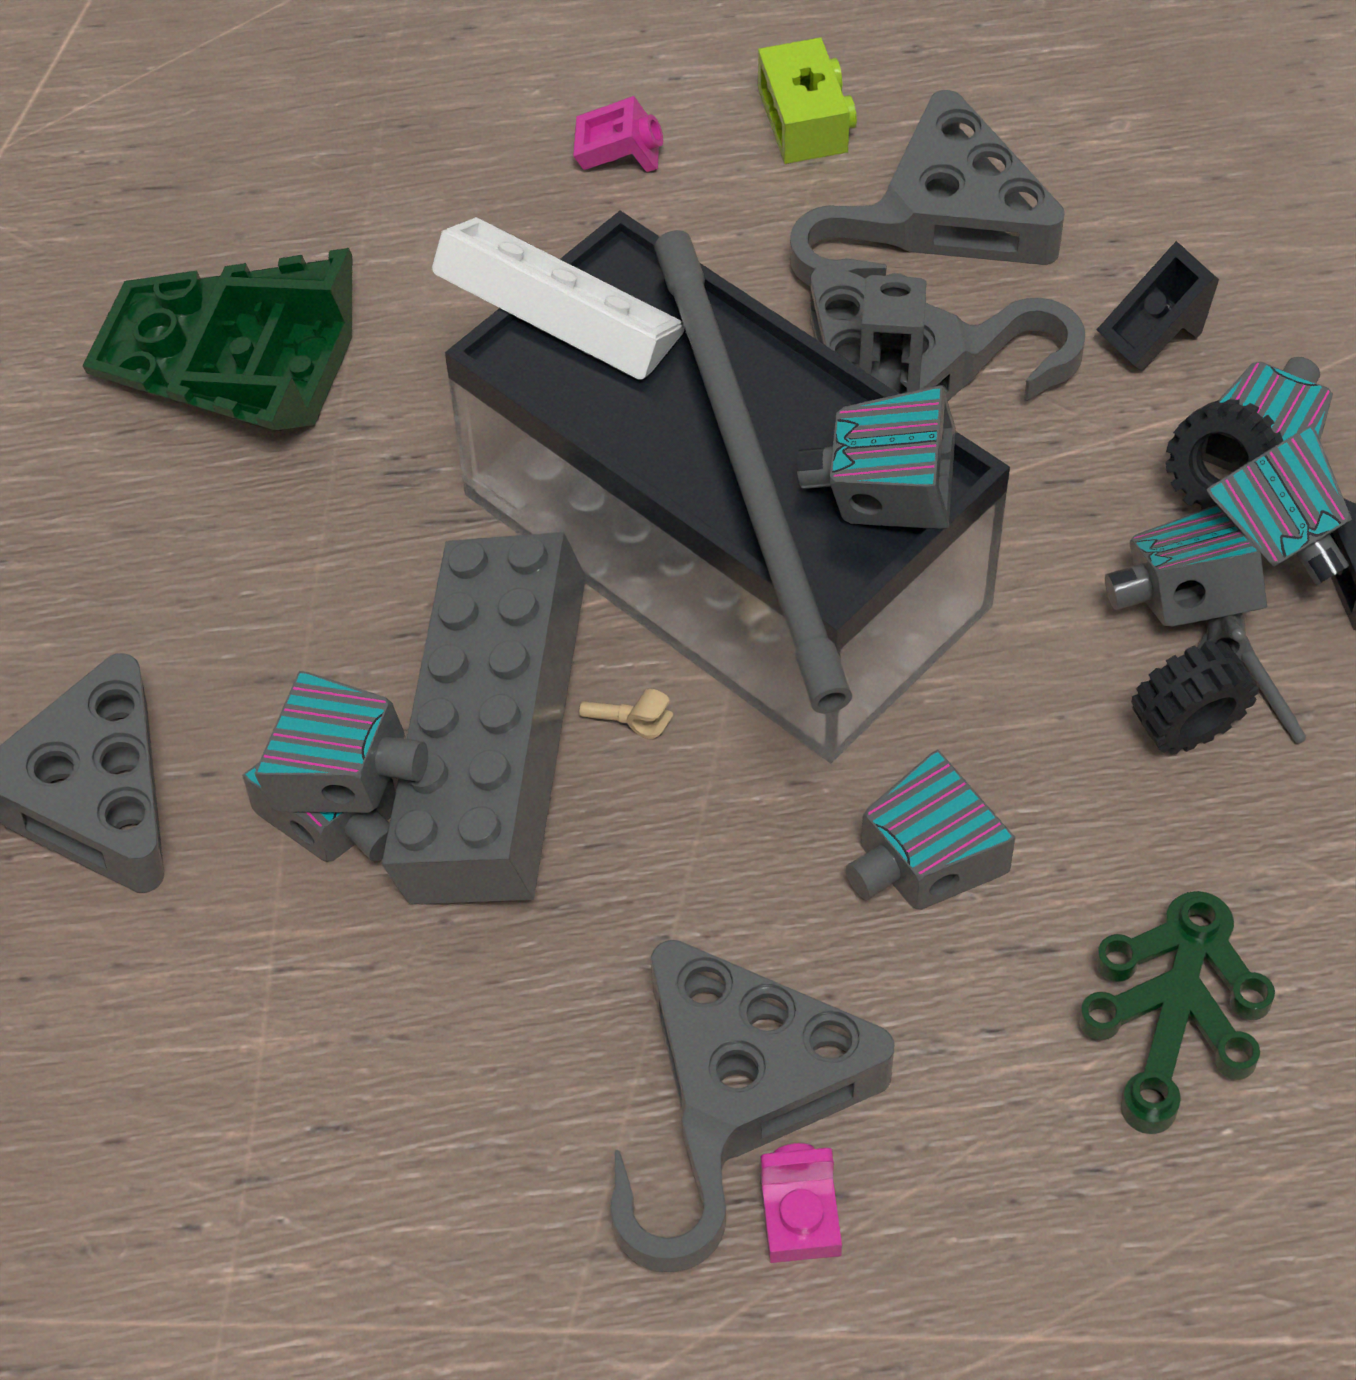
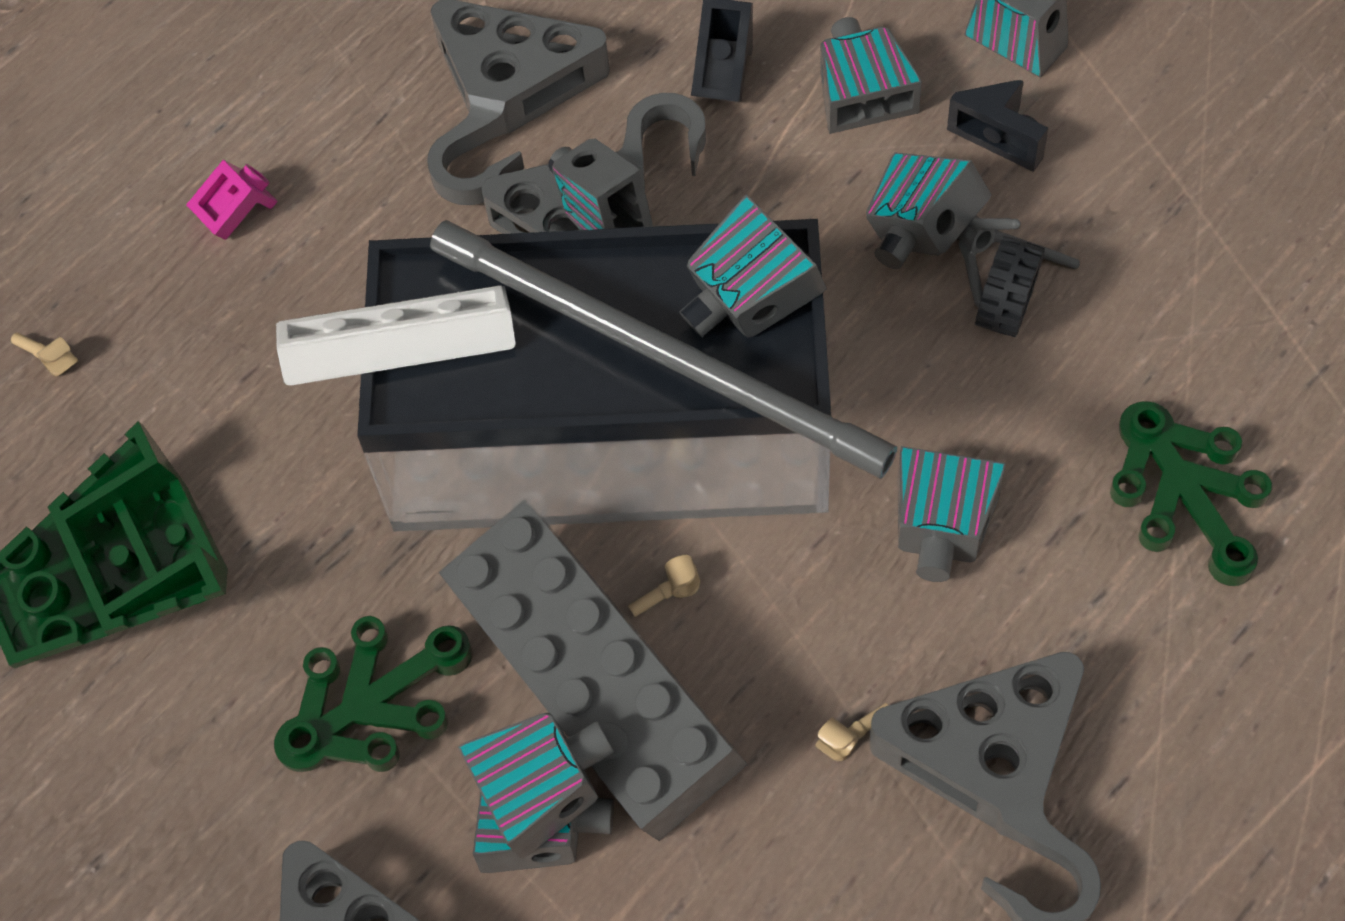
camera: 40 degrees left, 5 degrees up
lime brick [758,37,857,164] -> none
dark pink bracket [760,1143,842,1263] -> none
black tyre [1165,399,1283,510] -> none
torso [1206,424,1352,586] -> none
none -> tan hand [11,332,79,376]
none -> dark green plant [274,616,472,772]
none -> tan hand [815,703,888,761]

